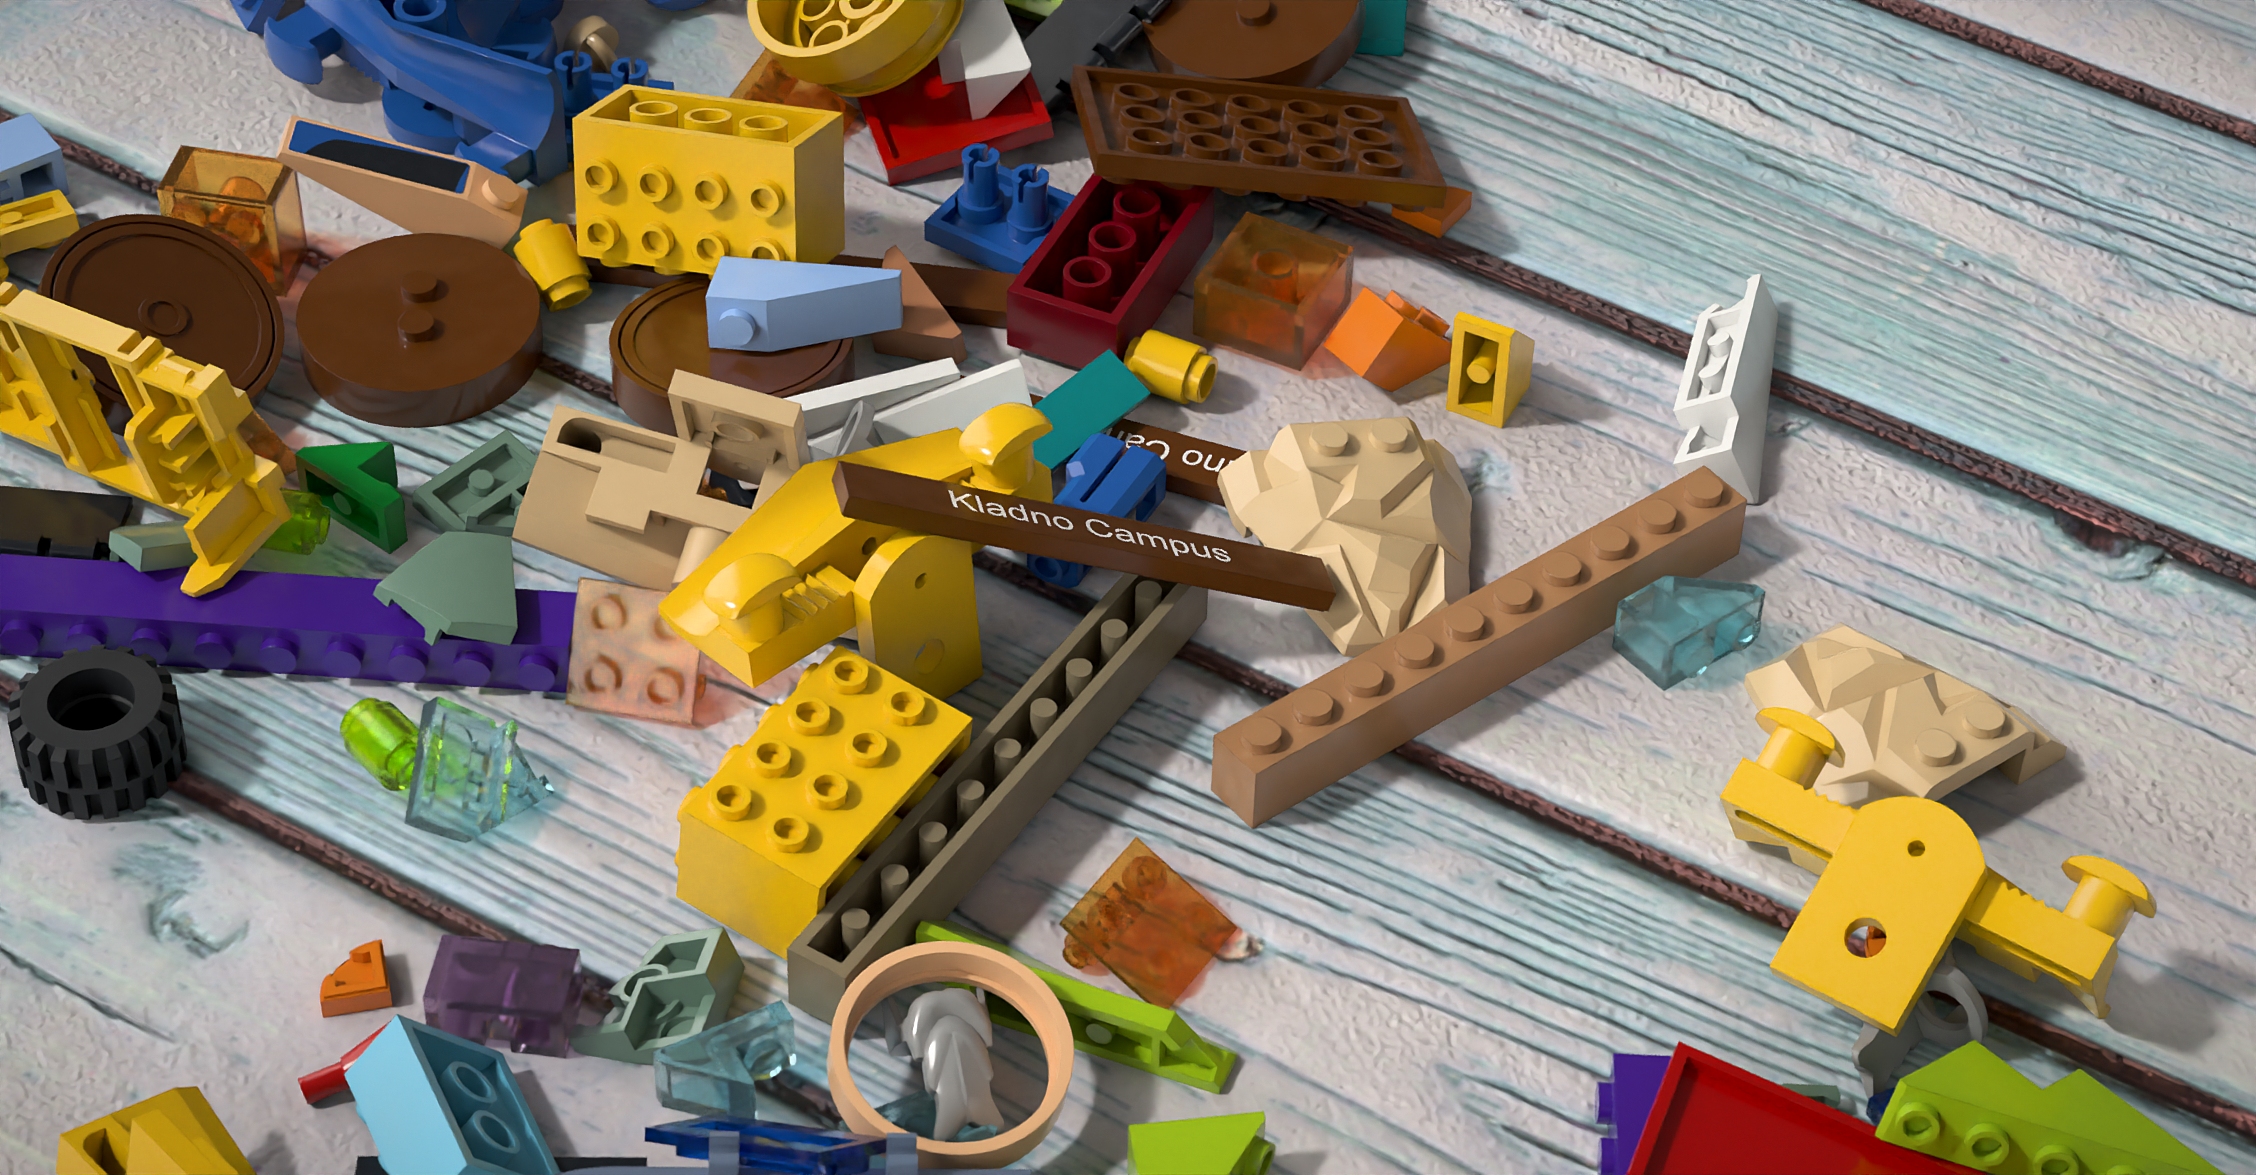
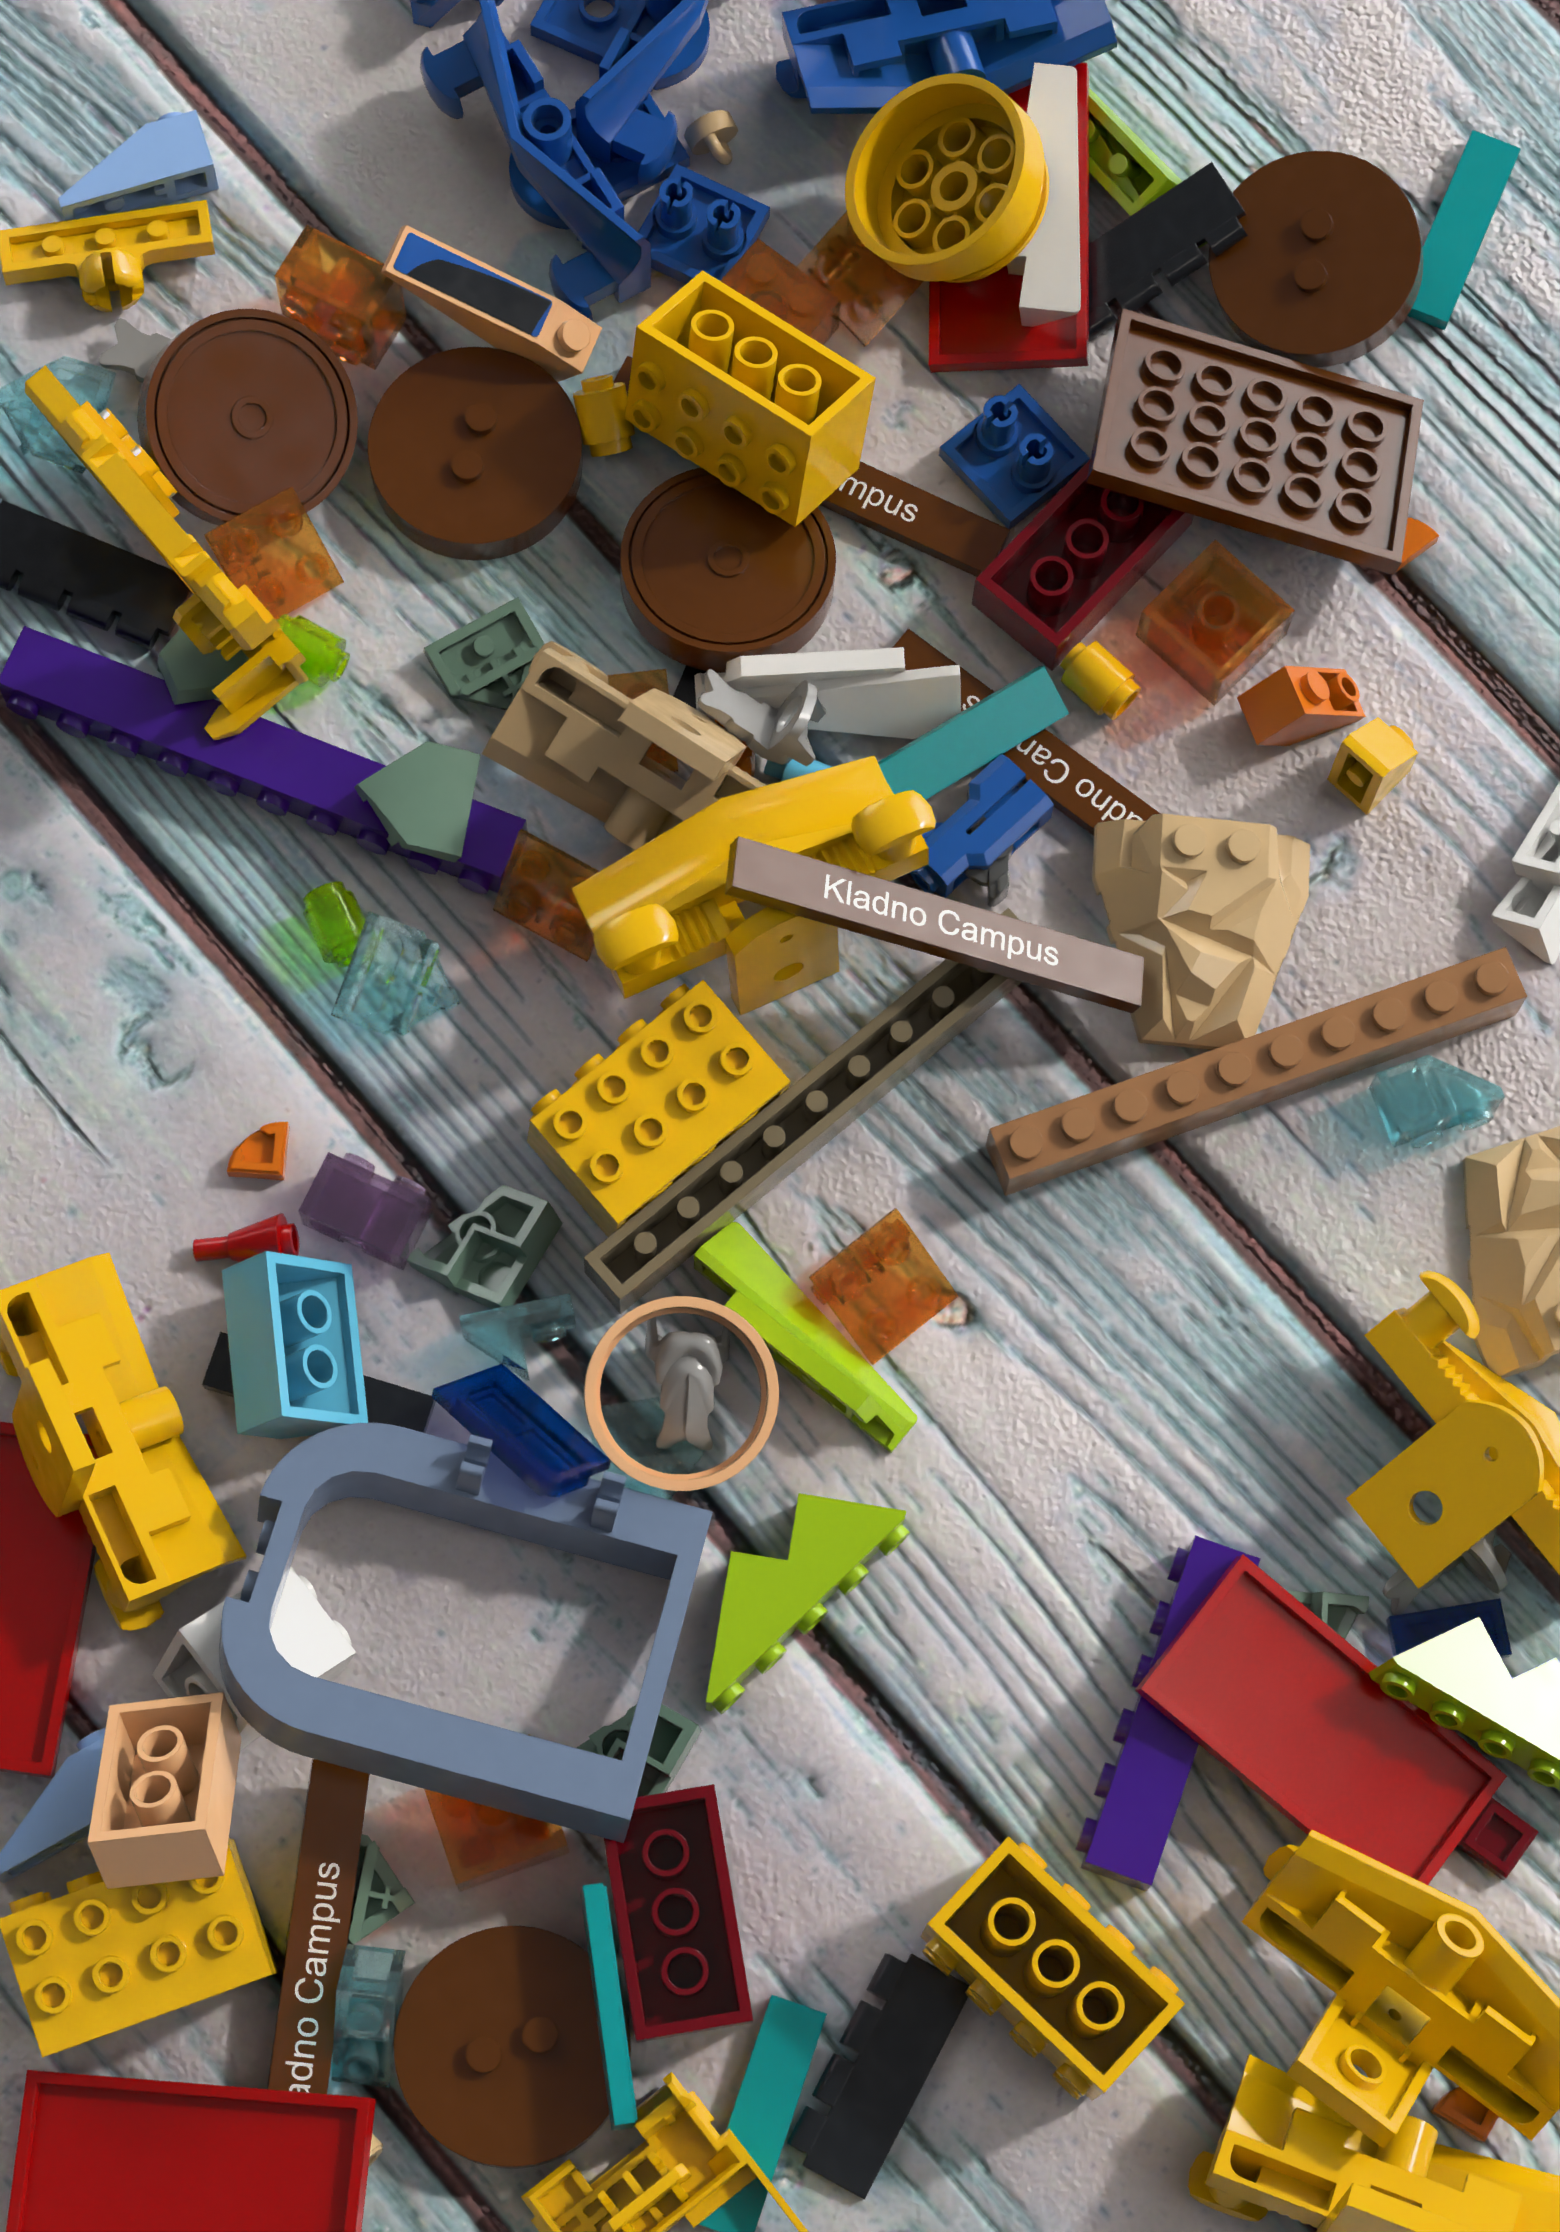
camera: 15 degrees right, 30 degrees up
black tyre [7,645,187,820] -> none
green slope [295,441,408,554] -> none
light blue slope [706,256,903,352] -> none
nougat slope [870,245,968,365] -> none

